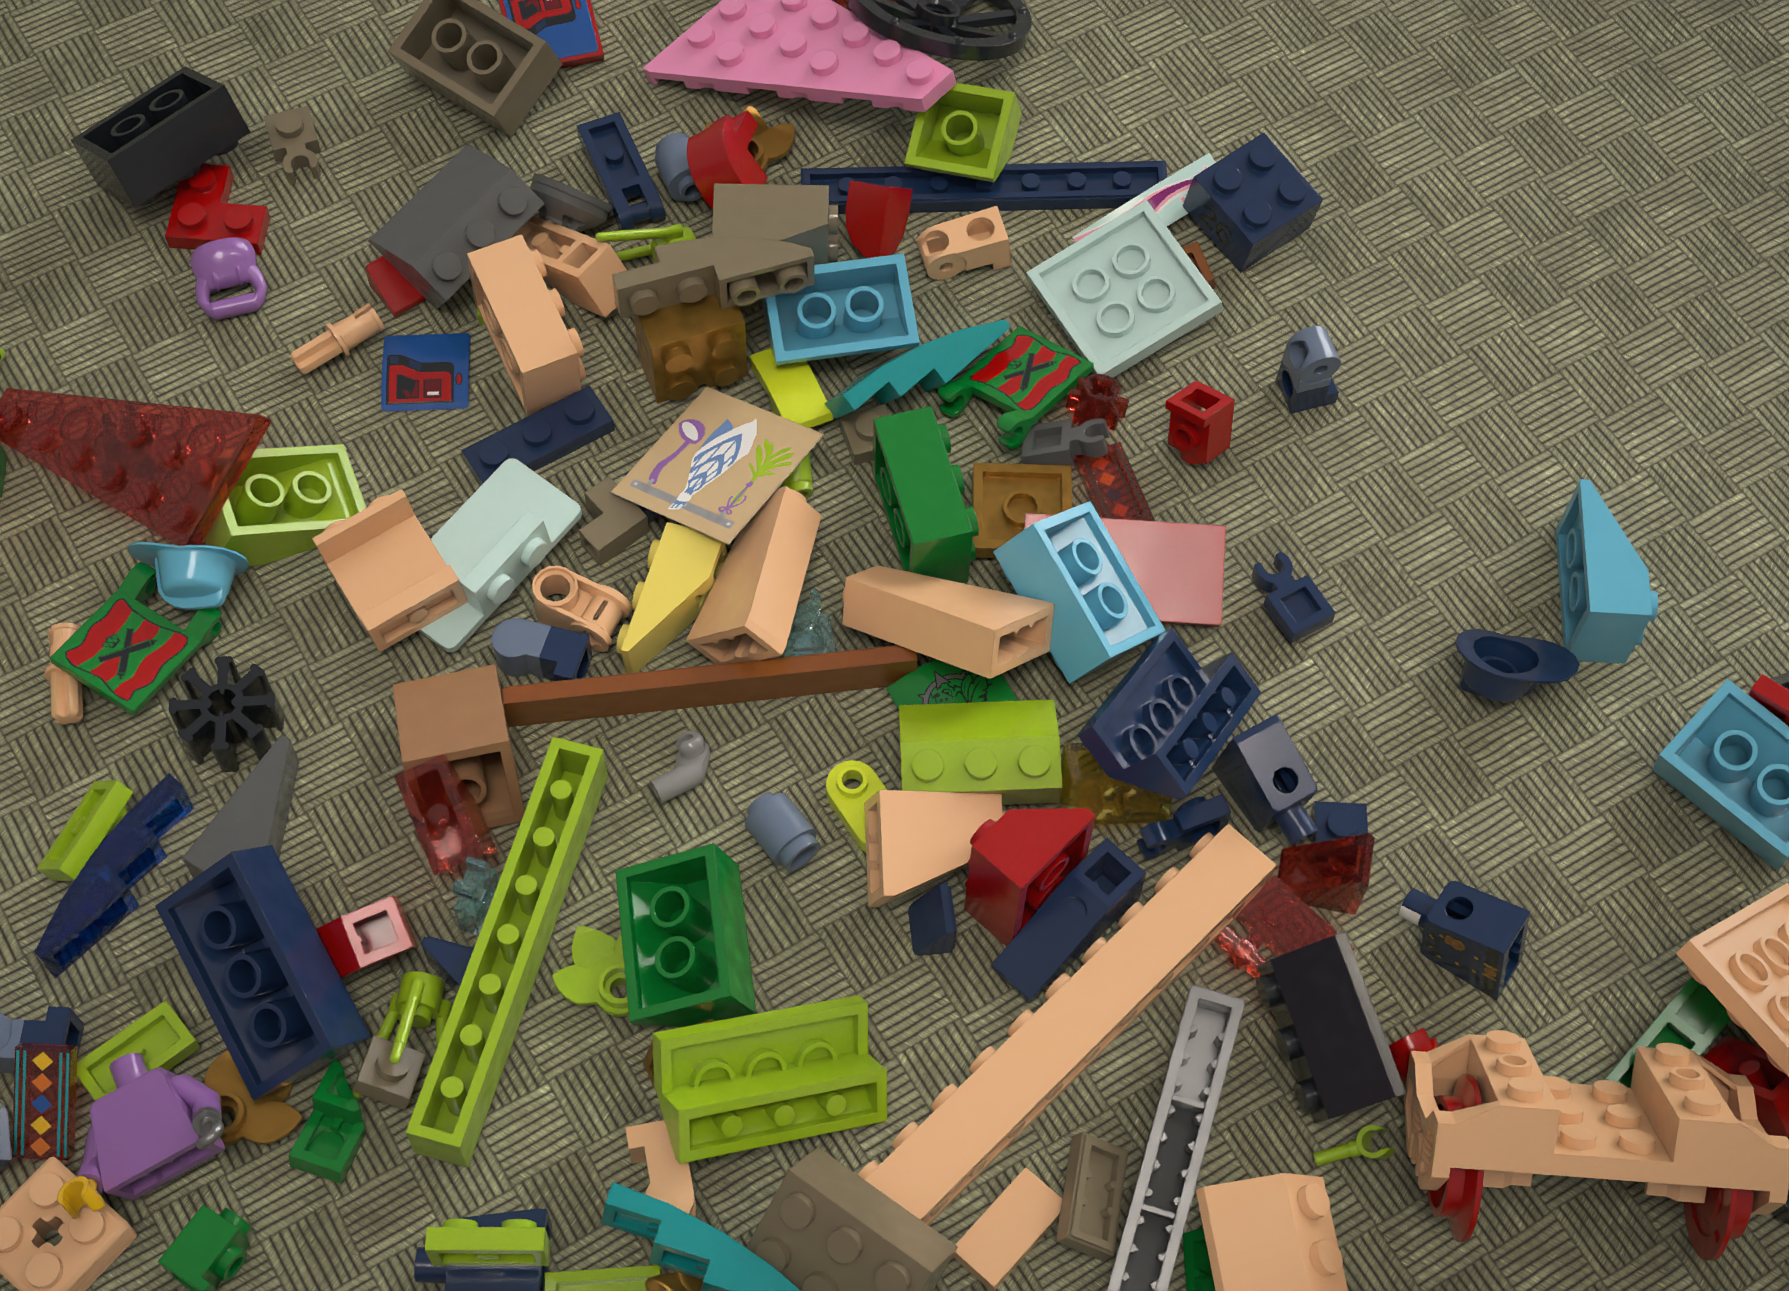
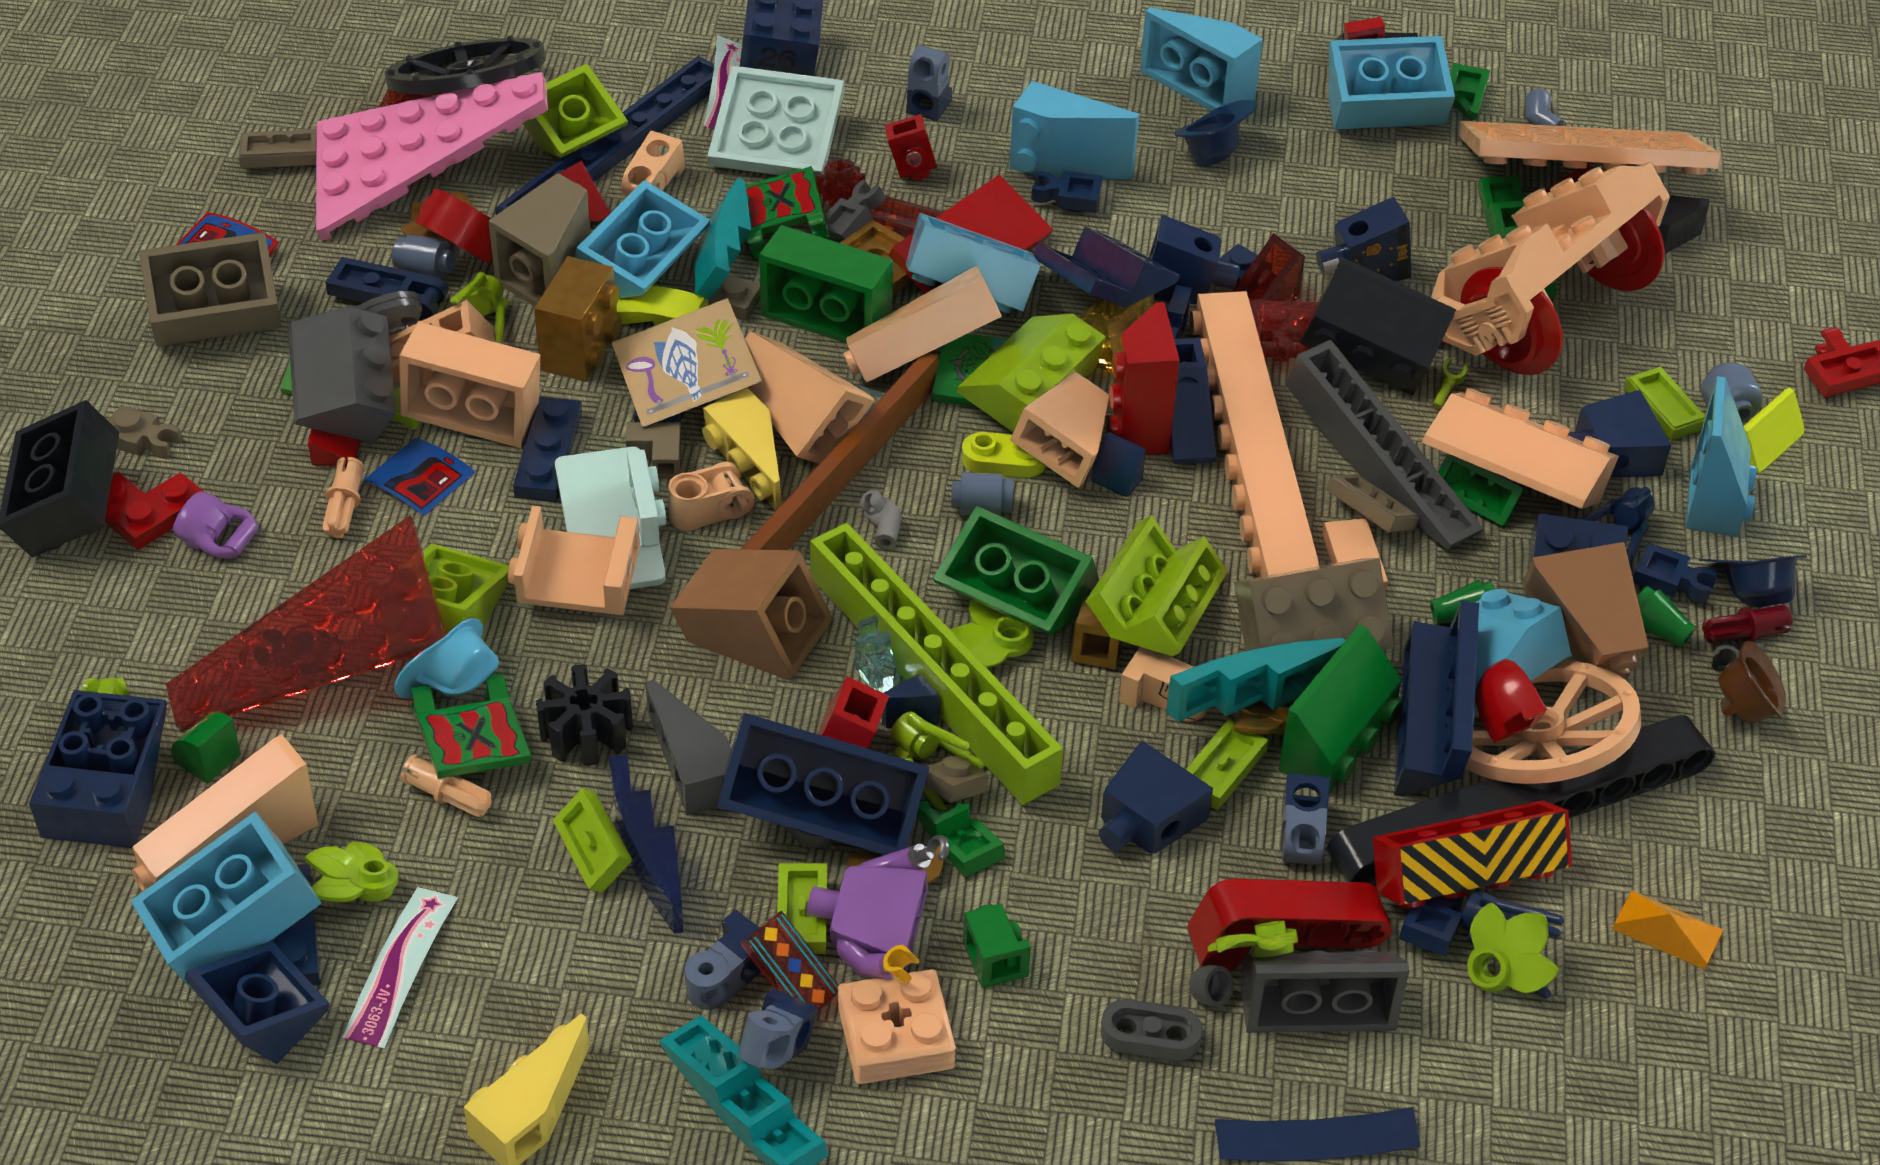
camera: 50 degrees left, 15 degrees down
clear red slope [394,754,499,876] -> none
lime plate [425,1219,551,1266] -> none
leg [491,618,593,681] -> none
dark tan slope [612,237,815,319] -> none
none -> medium azure slope [1010,81,1139,180]

